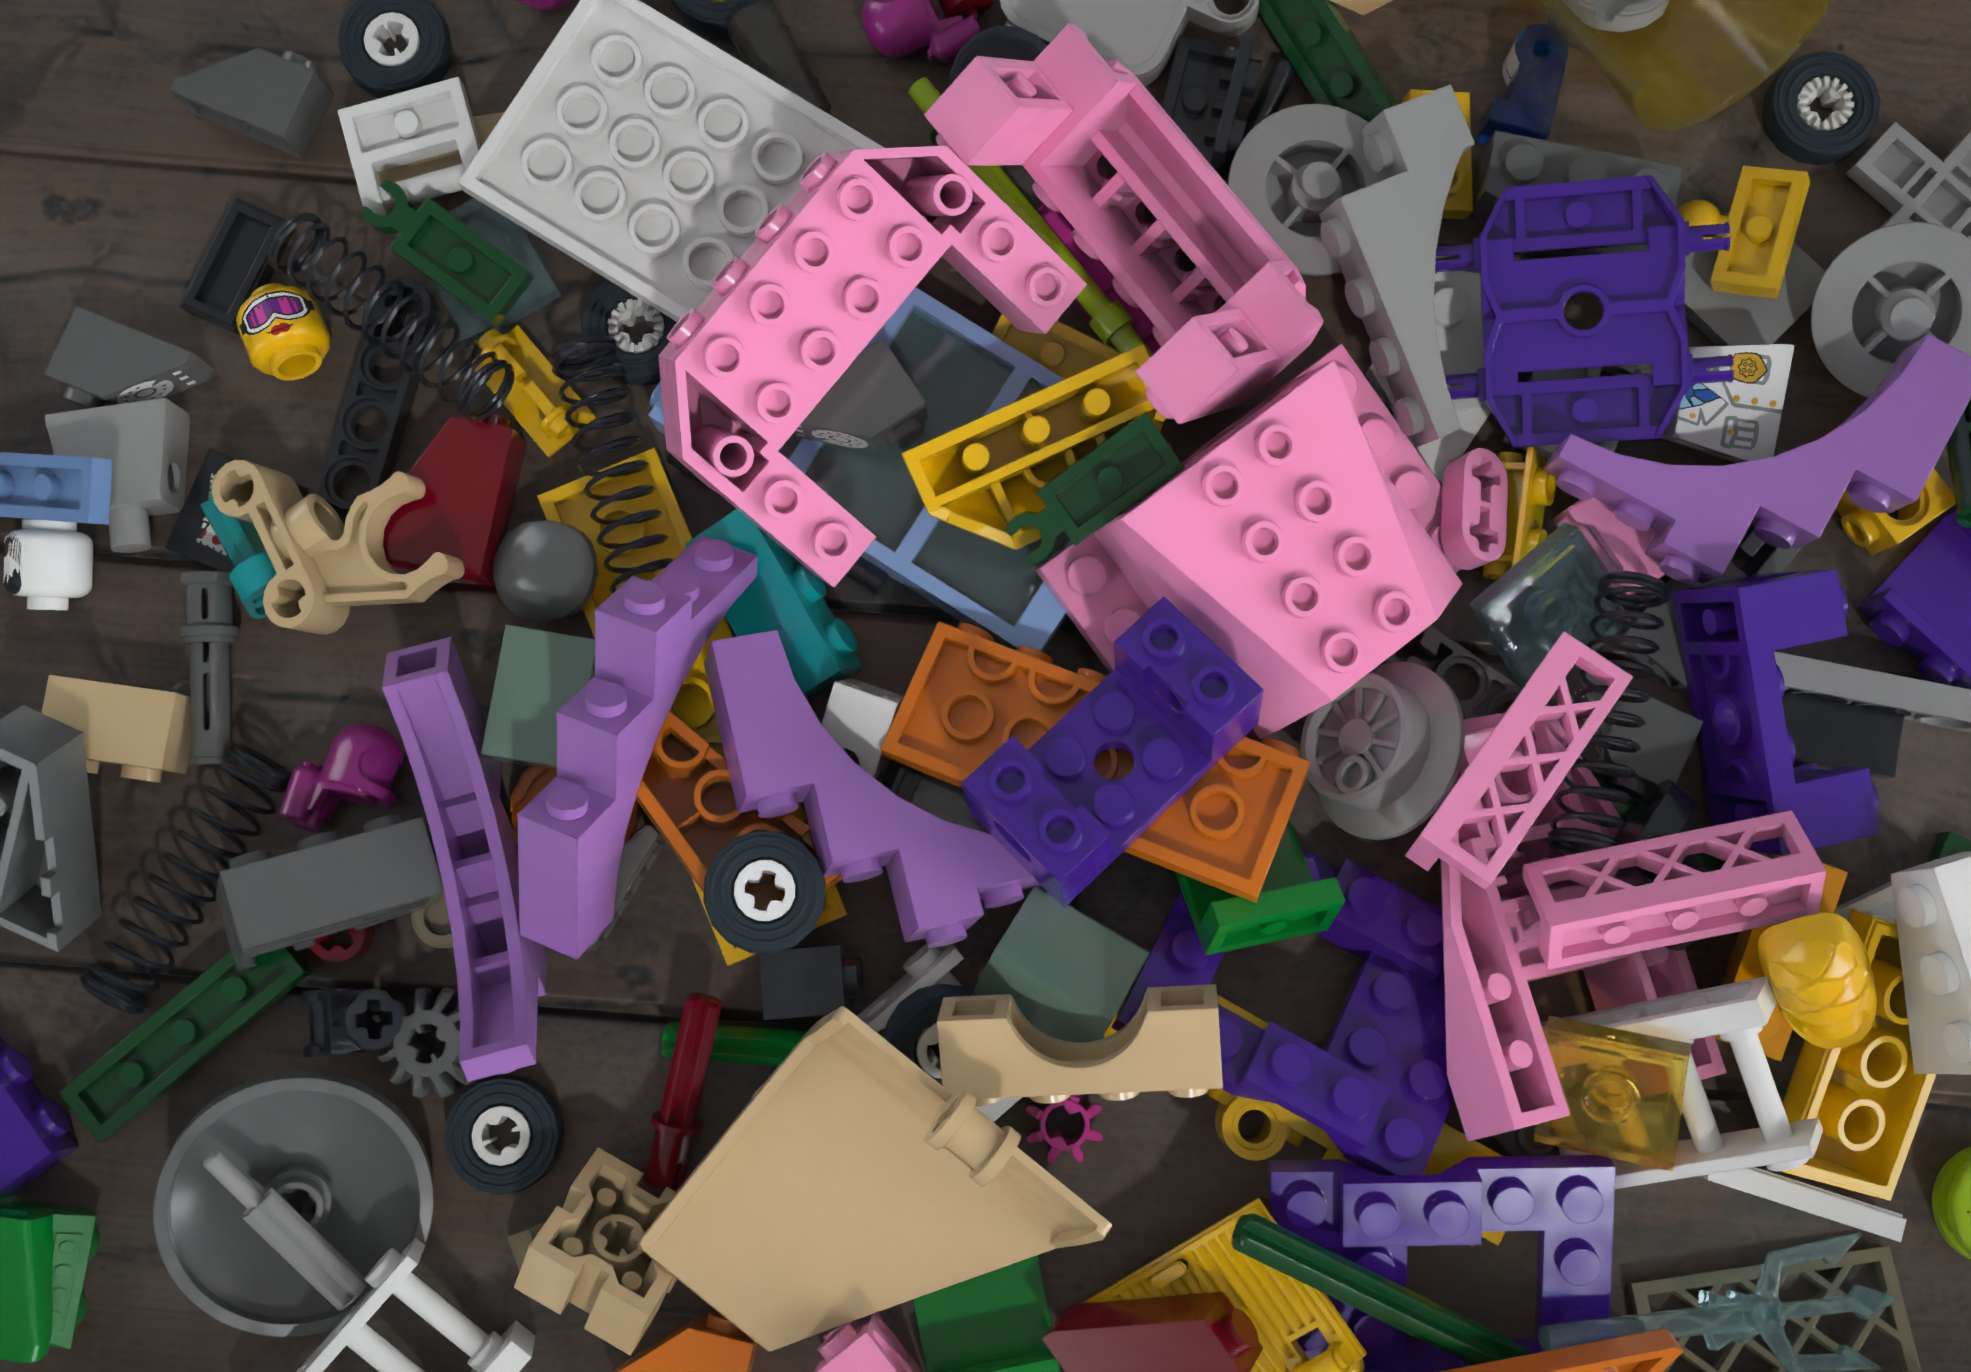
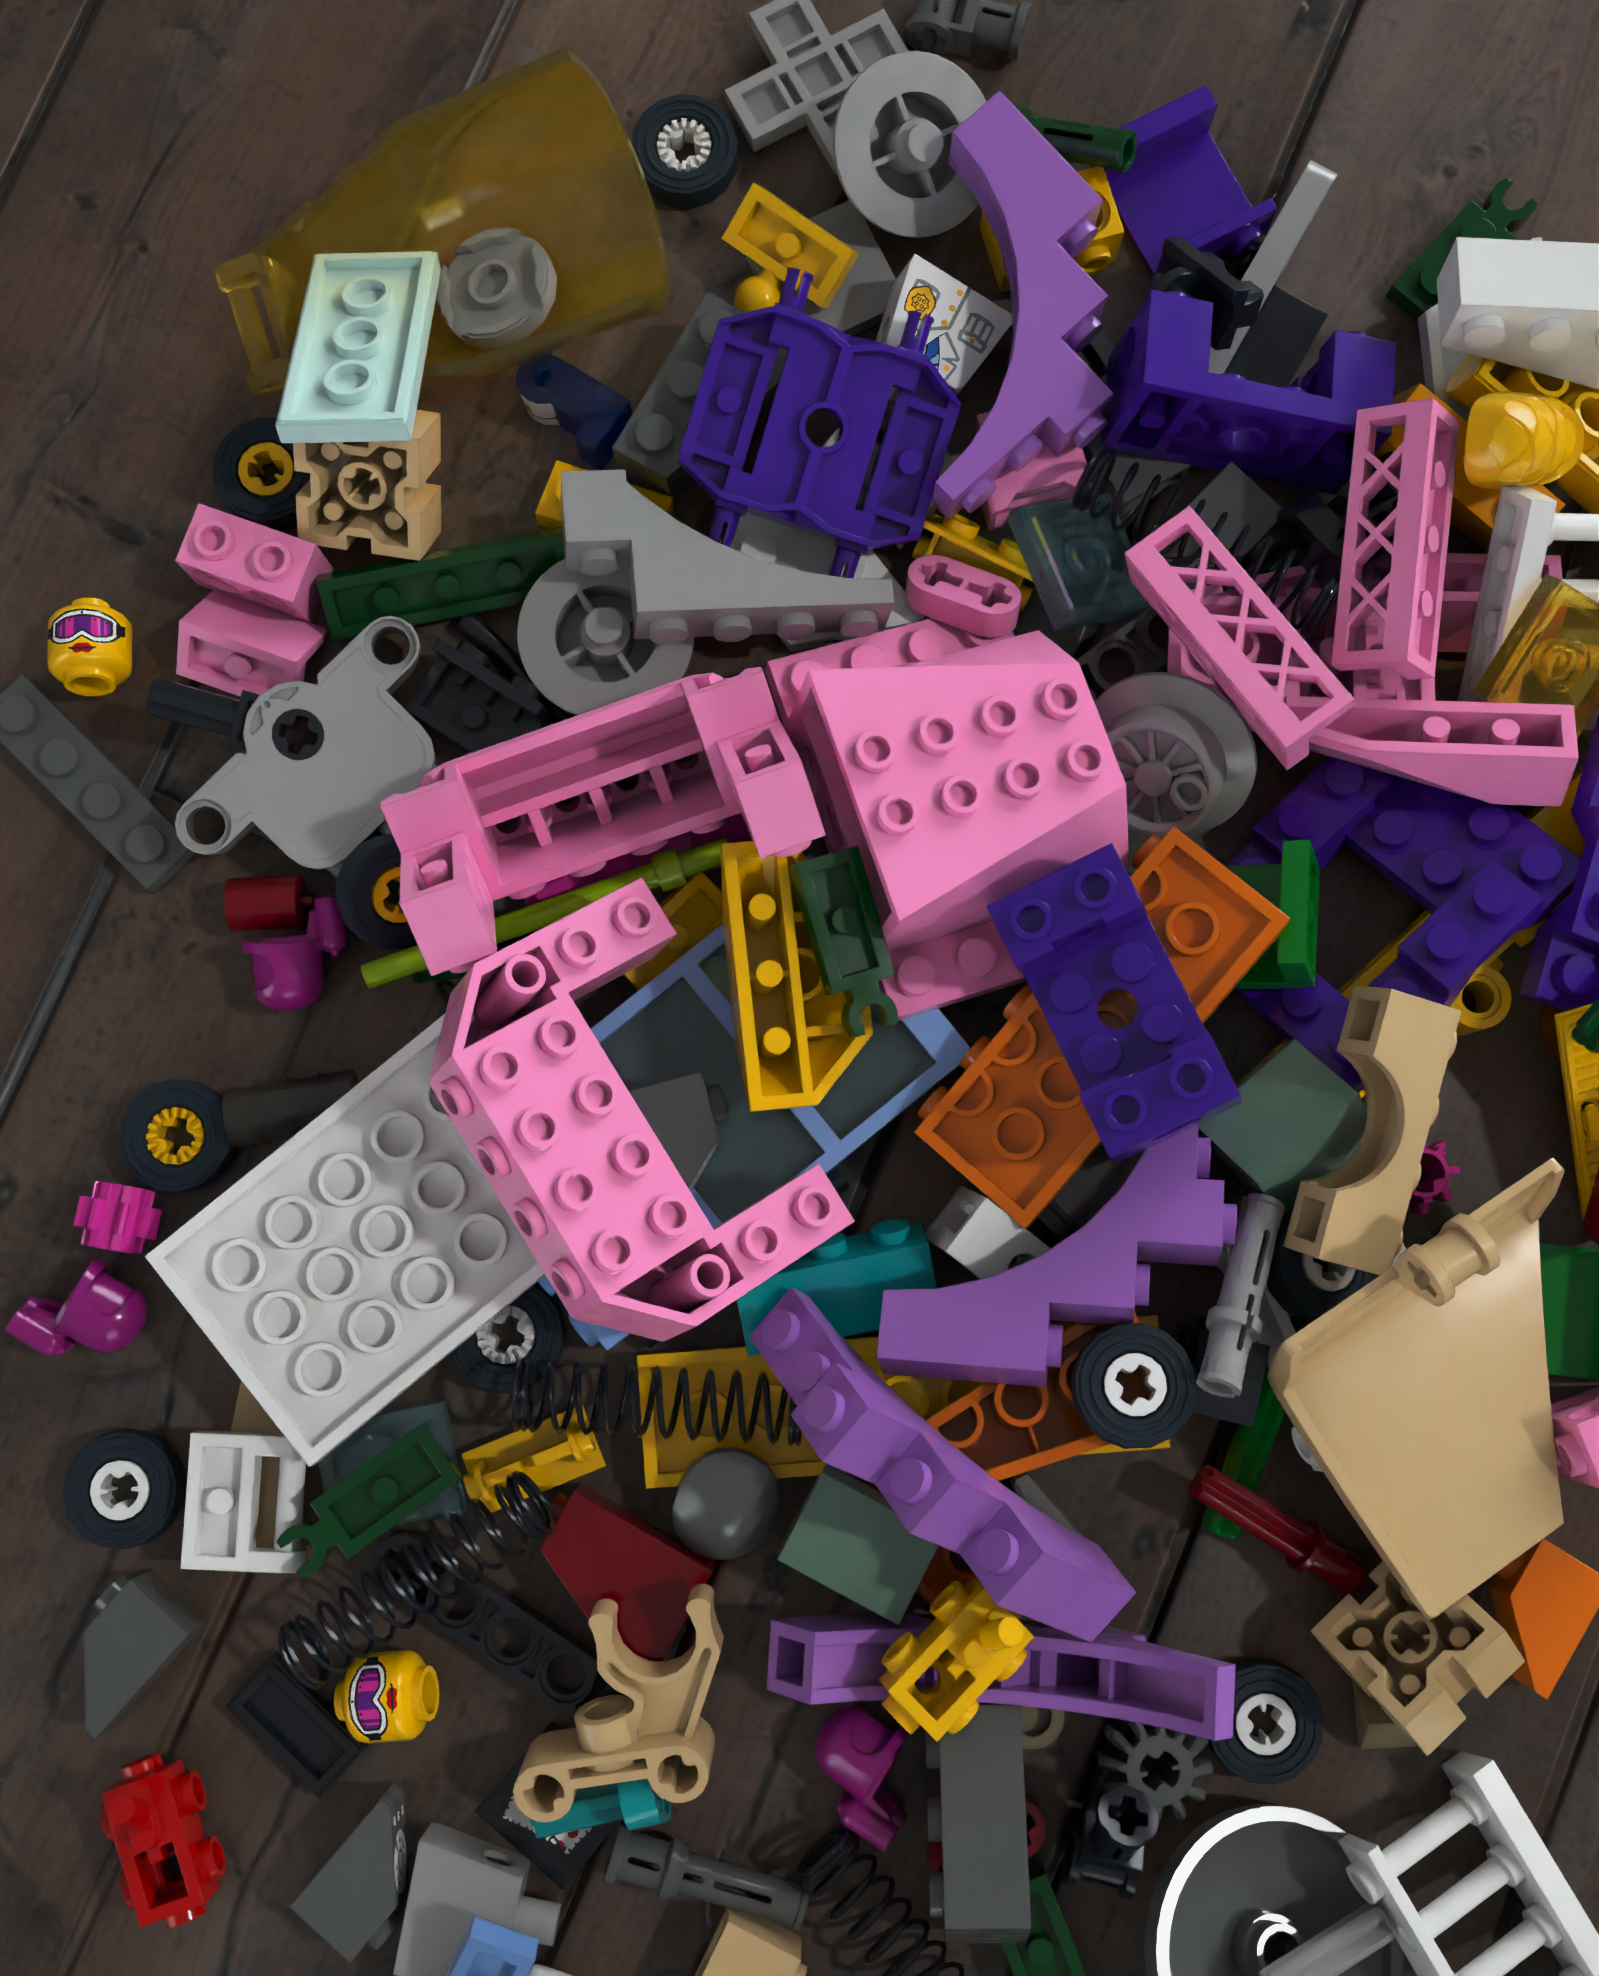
camera: 70 degrees left, 0 degrees up
none -> red brick [100,1752,226,1928]
none -> yellow brick [878,1578,1034,1742]
none -> black hips [1149,236,1264,350]
none -> light grey pin [1196,1193,1285,1398]

